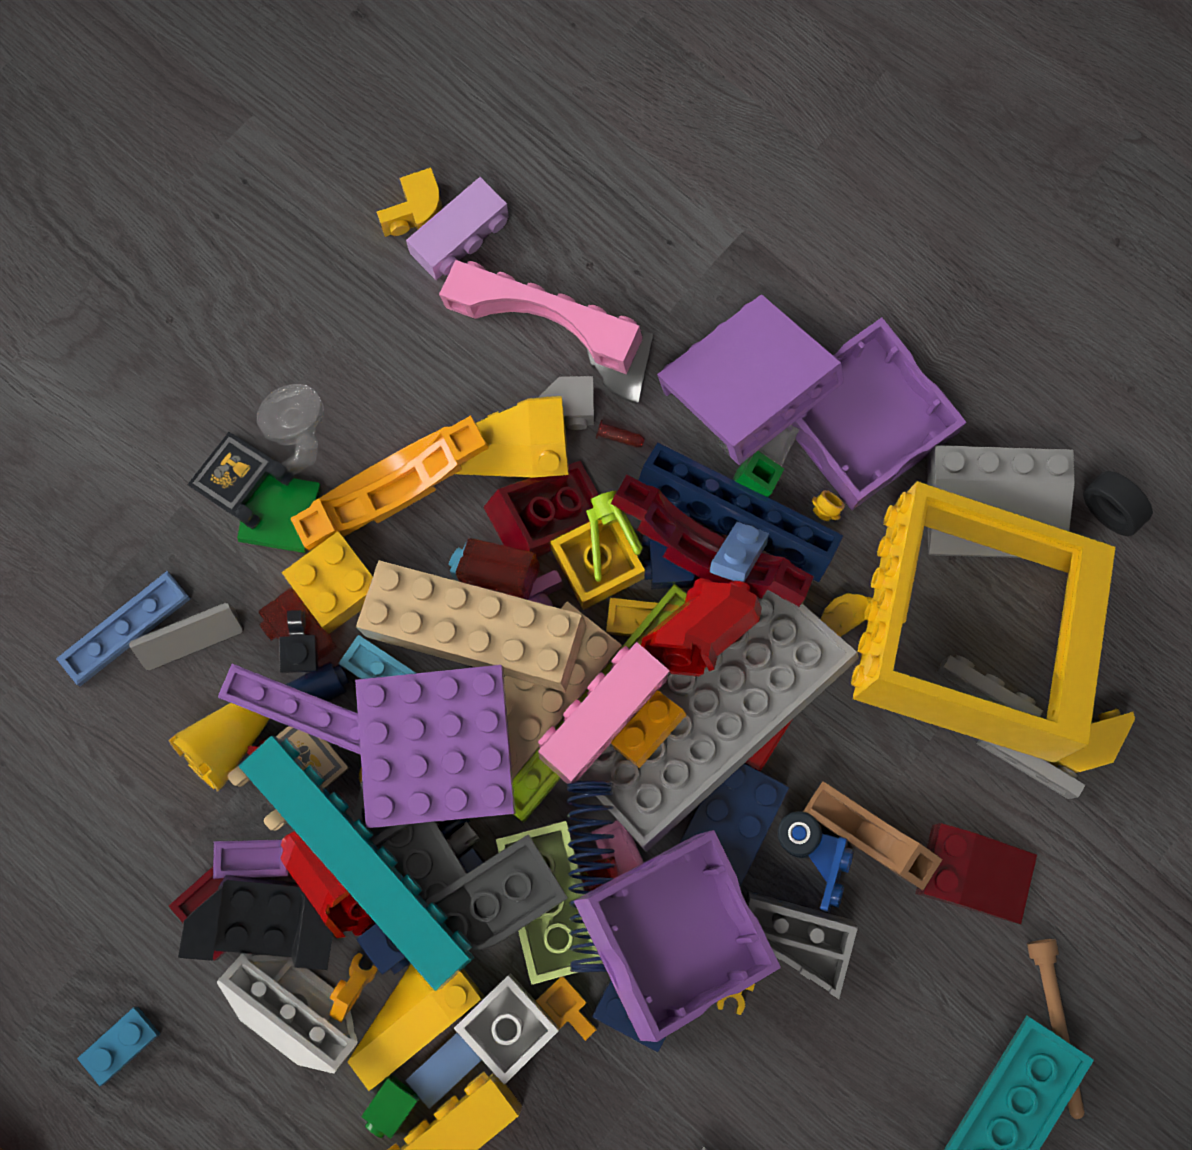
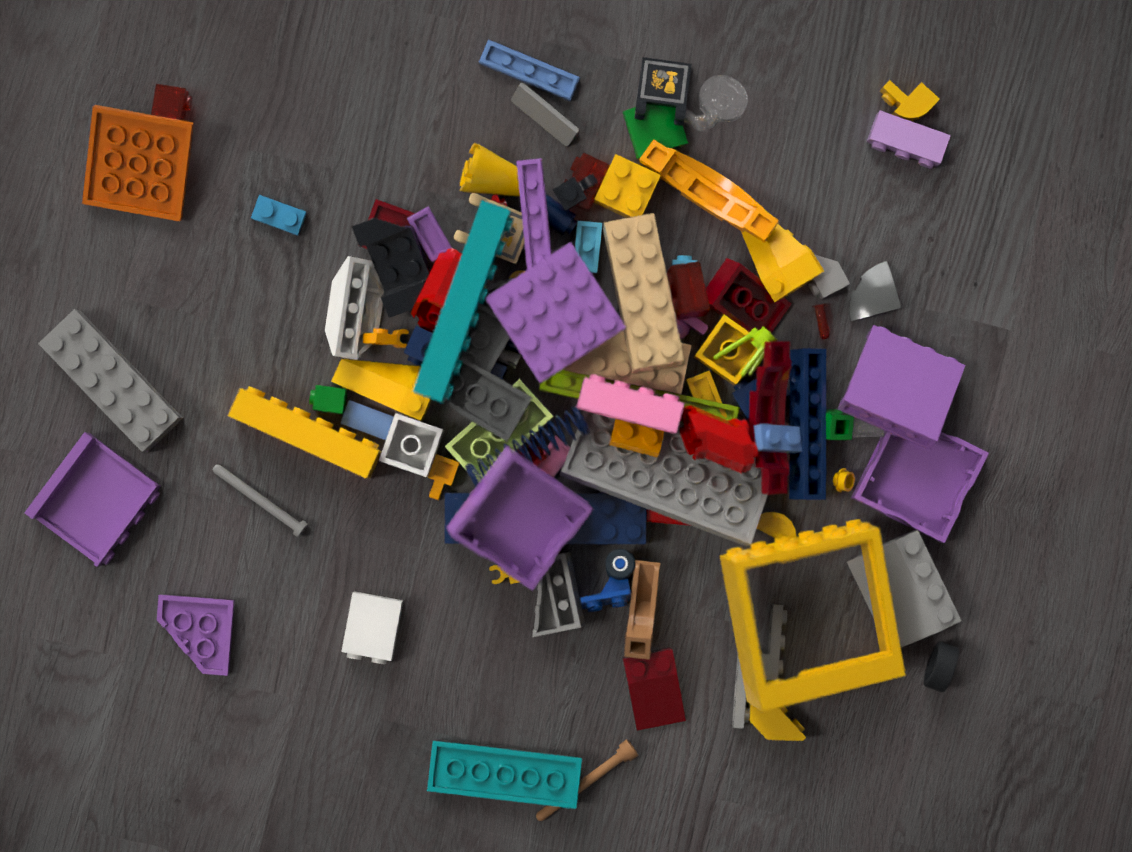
camera: 60 degrees right, 10 degrees up
bright pink arch [439,260,642,374] -> none

